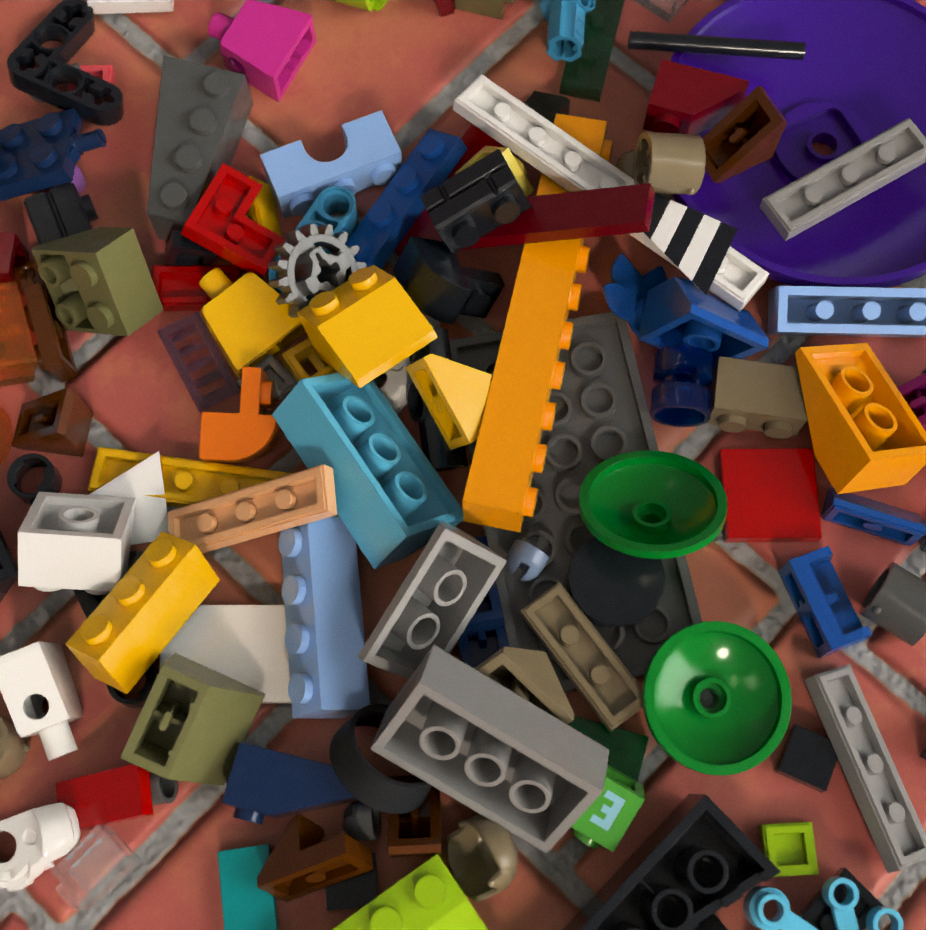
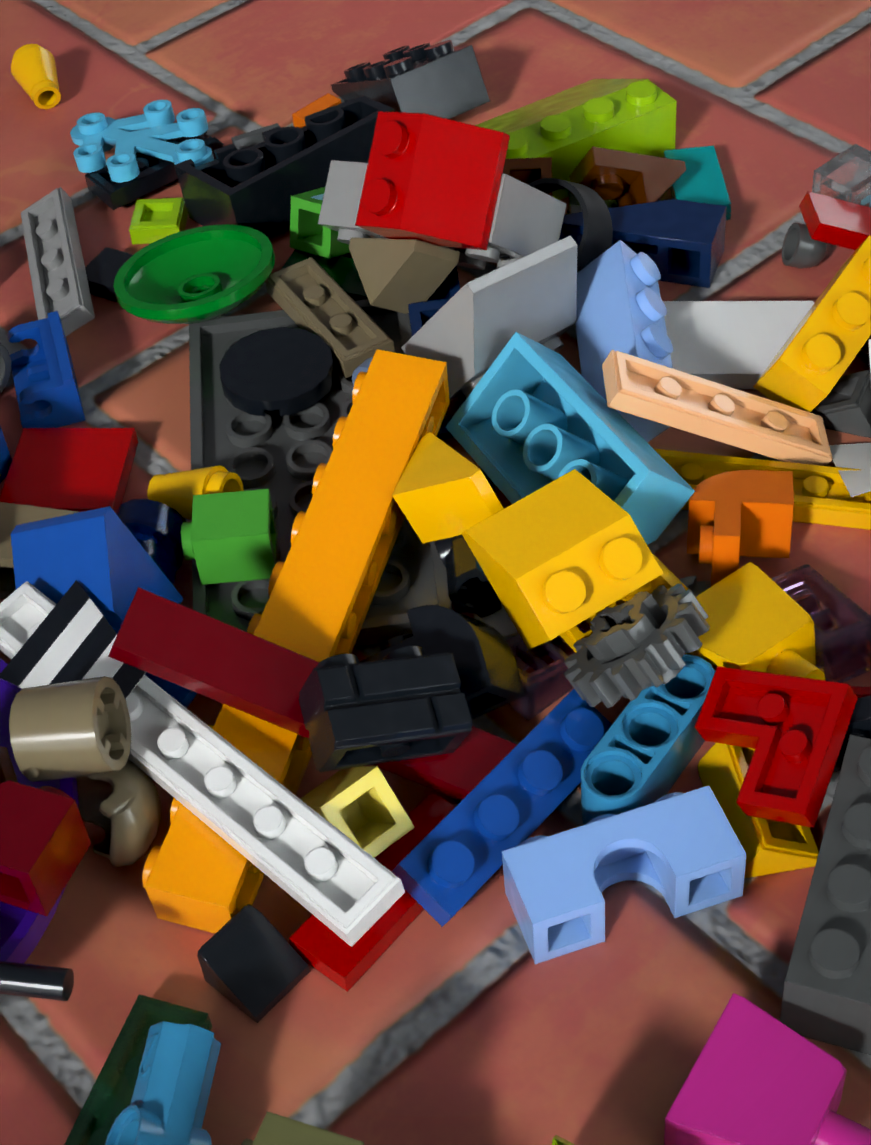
camera: 170 degrees left, 25 degrees down
olive slope [120,653,266,786] -> none
green dish [579,450,728,559] -> none
none -> yellow cone [147,465,244,520]
none -> bright green brick [181,489,278,585]
none -> red slope [355,111,510,250]

